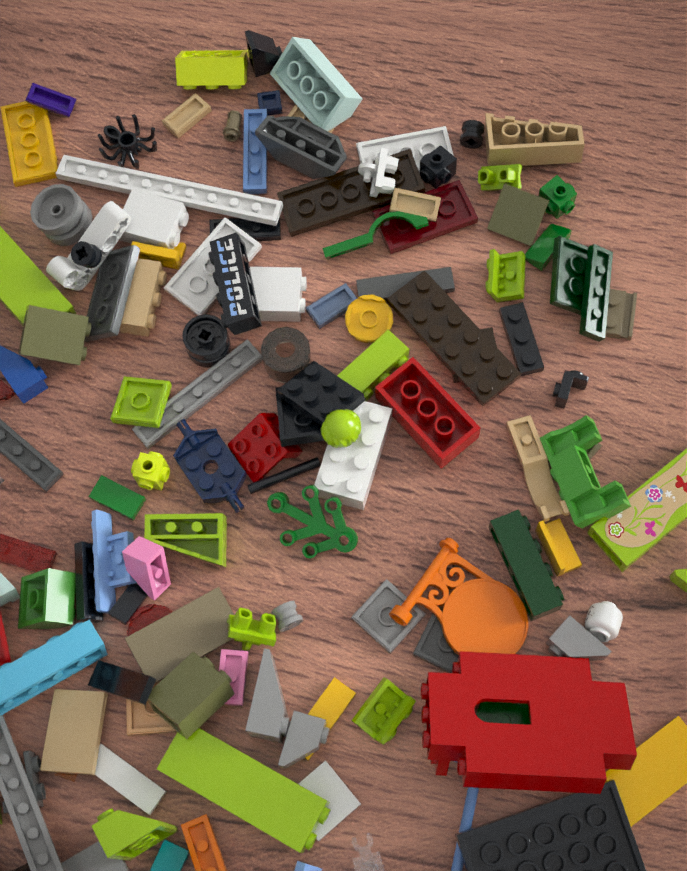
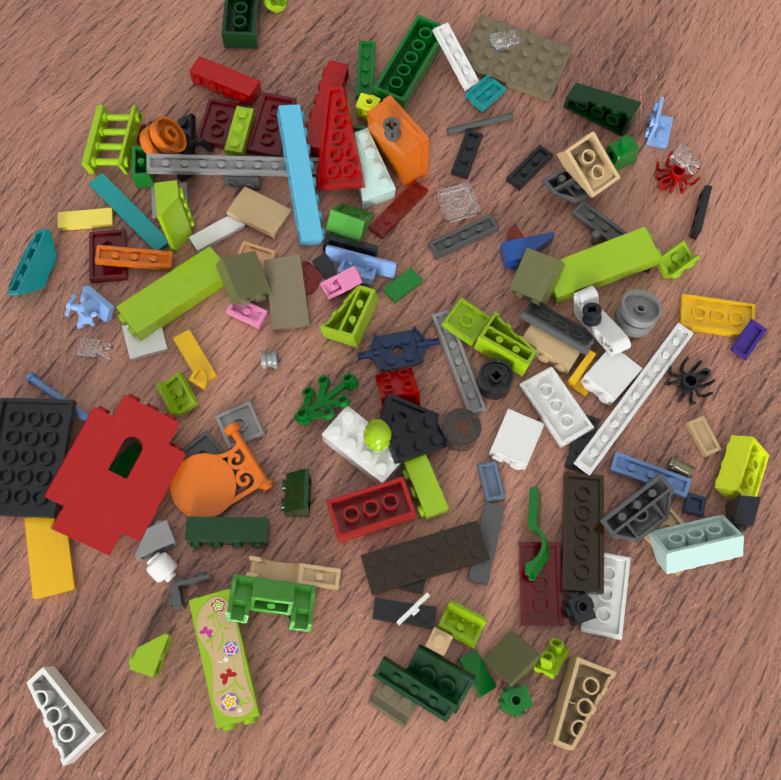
camera: 105 degrees right, 0 degrees up
black tile [88,660,156,705] -> none
neon yellow brick [131,451,170,491] -> none
black brick [209,232,262,335] -> none
lime hips [227,608,276,651] -> none
light grey slope [245,648,291,743] -> none
black bar [247,457,321,494] -> none
light grey slope [278,711,330,769] -> none
yellow tile [345,295,393,343] -> none
white hips [358,147,399,197] -> none
tan tile [389,187,441,222] -> none
black wheel [460,120,485,149] -> none
yellow panel [535,518,582,577] -> none
black bracket [552,370,589,409] -> none
none -> dark grey bracket [168,572,214,611]
none -> yellow tile [188,364,208,391]
none -> dark green slope [281,469,312,517]
none -> white piece [396,593,430,626]
none -> tan brick [425,627,453,657]
none -> lime wedge [474,311,537,377]

